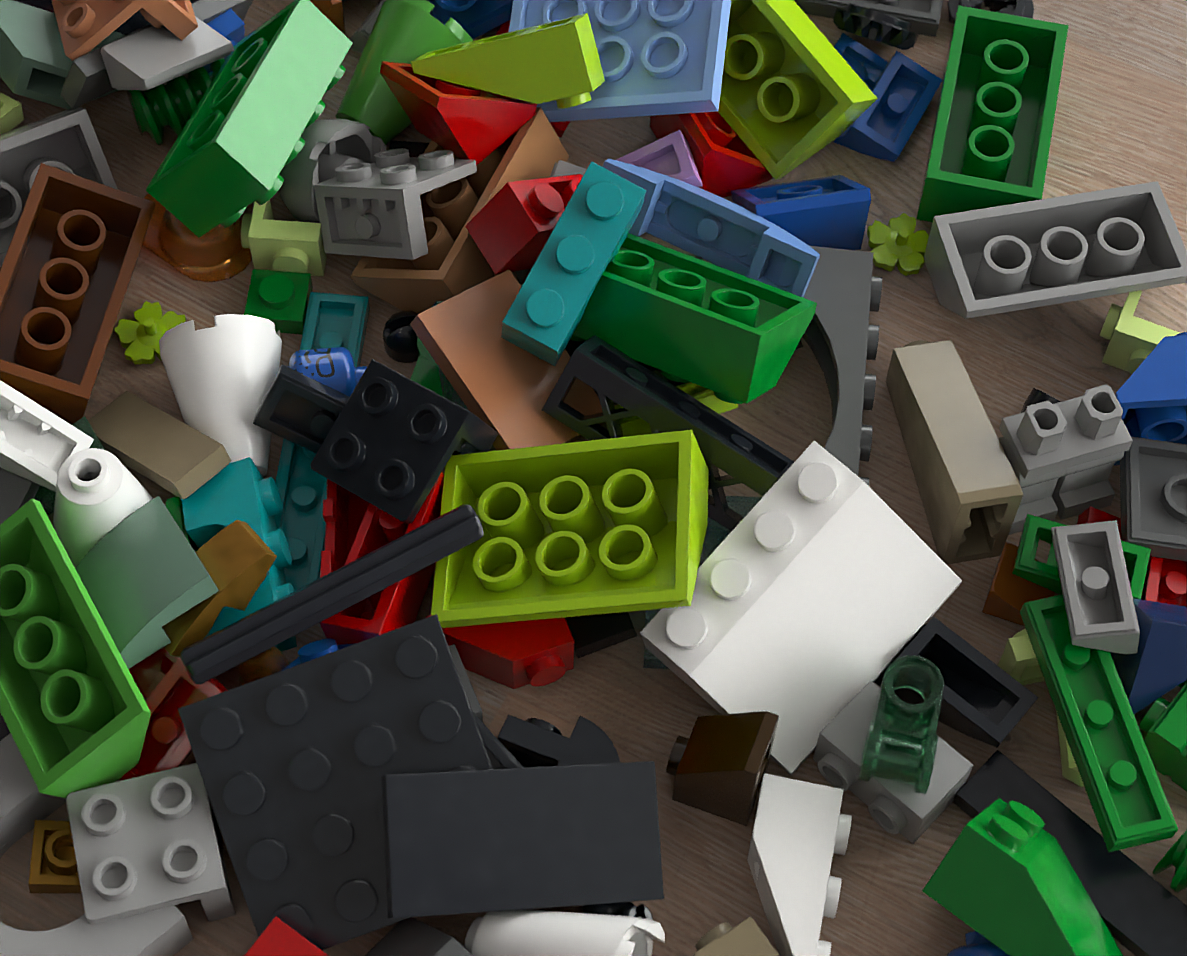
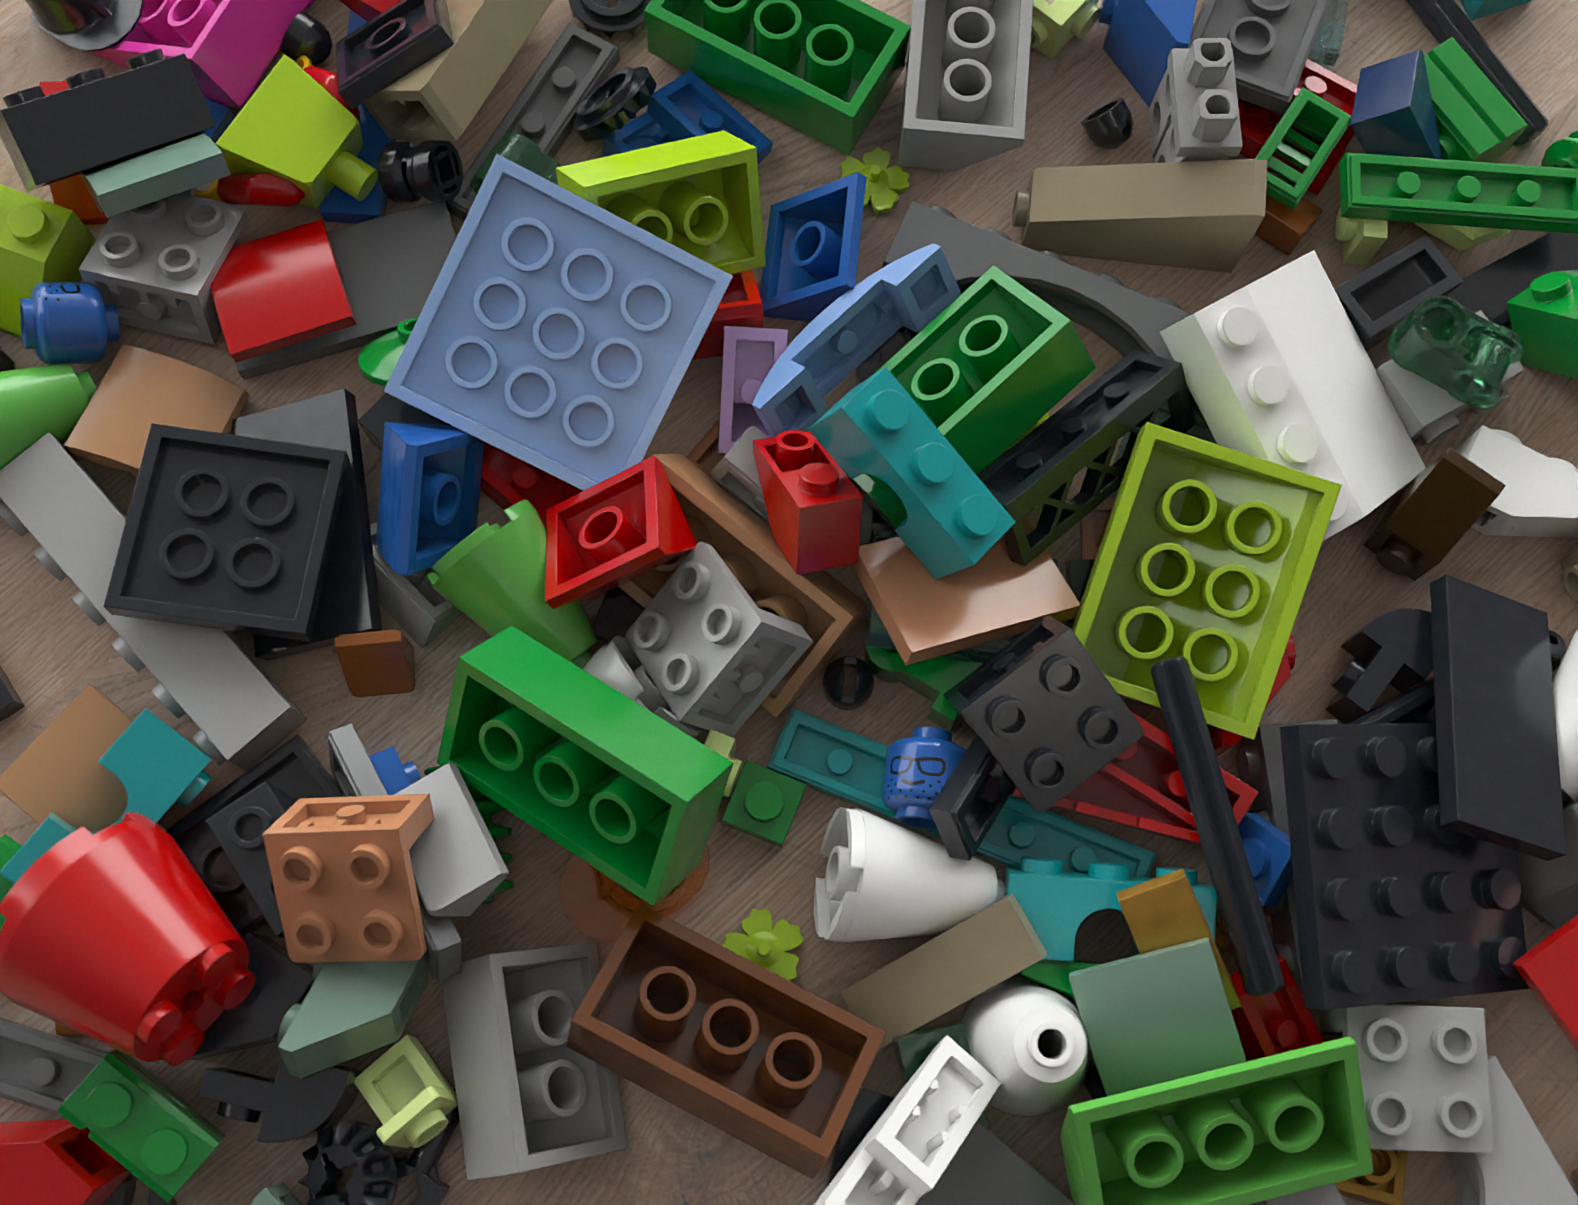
camera: 75 degrees left, 15 degrees up
lime slope [411,13,605,109] -> none
light grey slope [1051,520,1140,654] -> none

